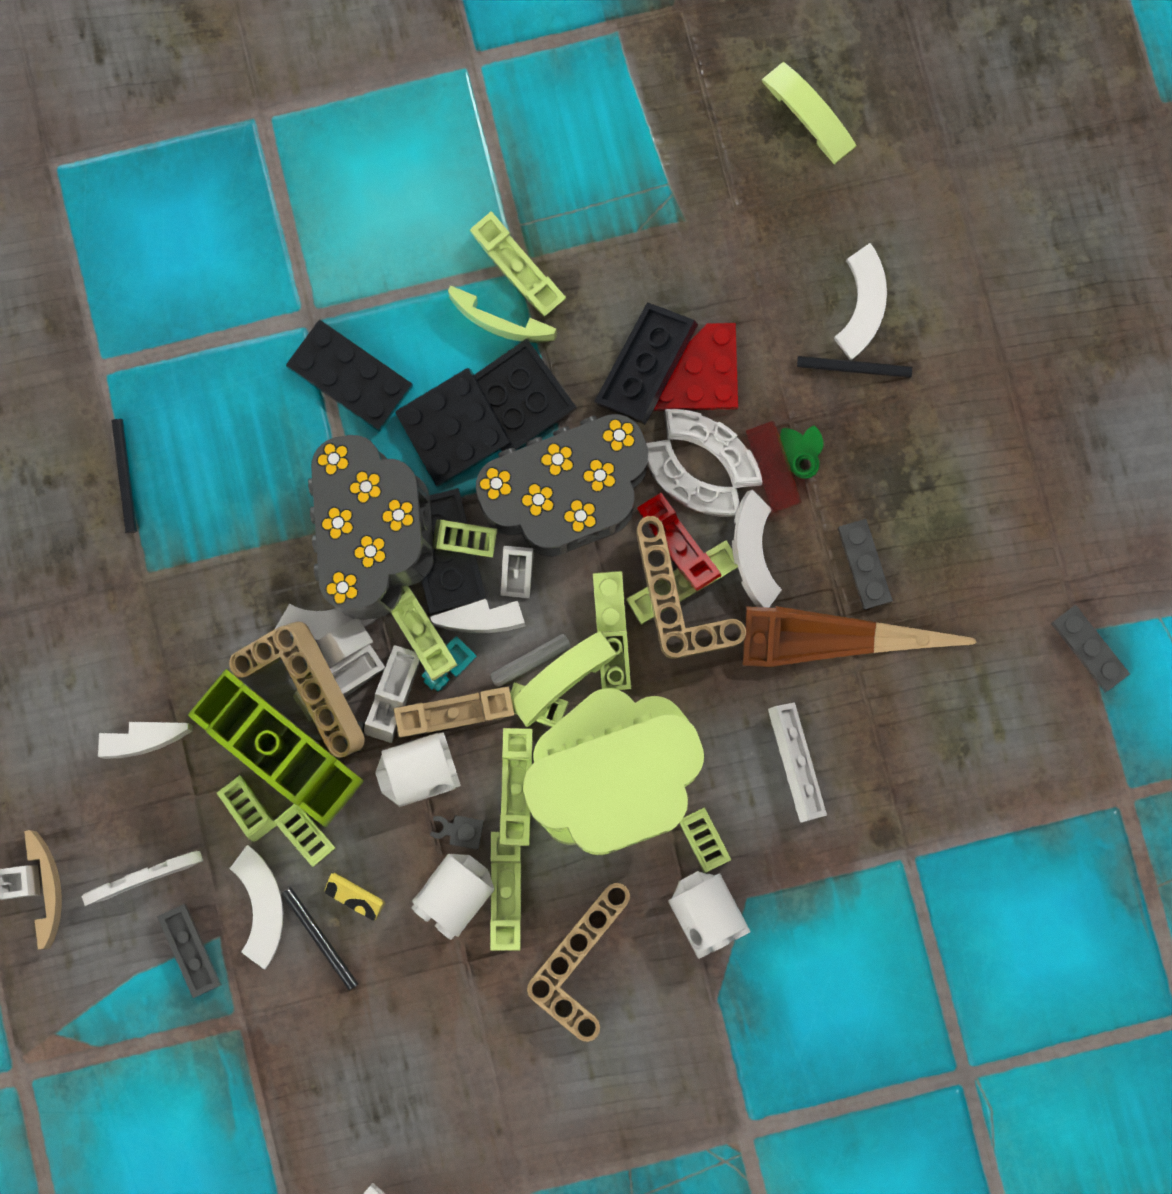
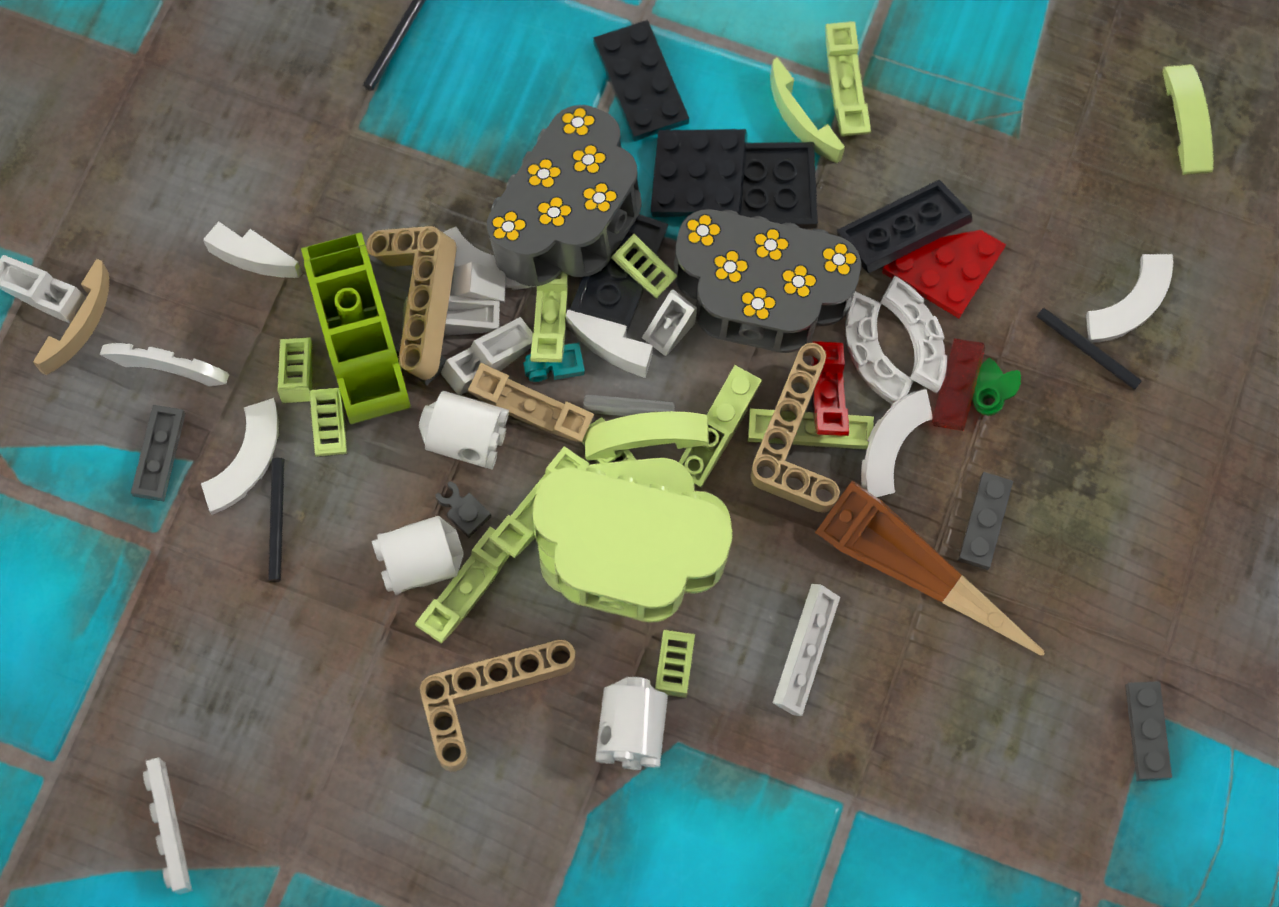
camera: 30 degrees right, 10 degrees down
light yellow slope [325,873,385,921] -> none

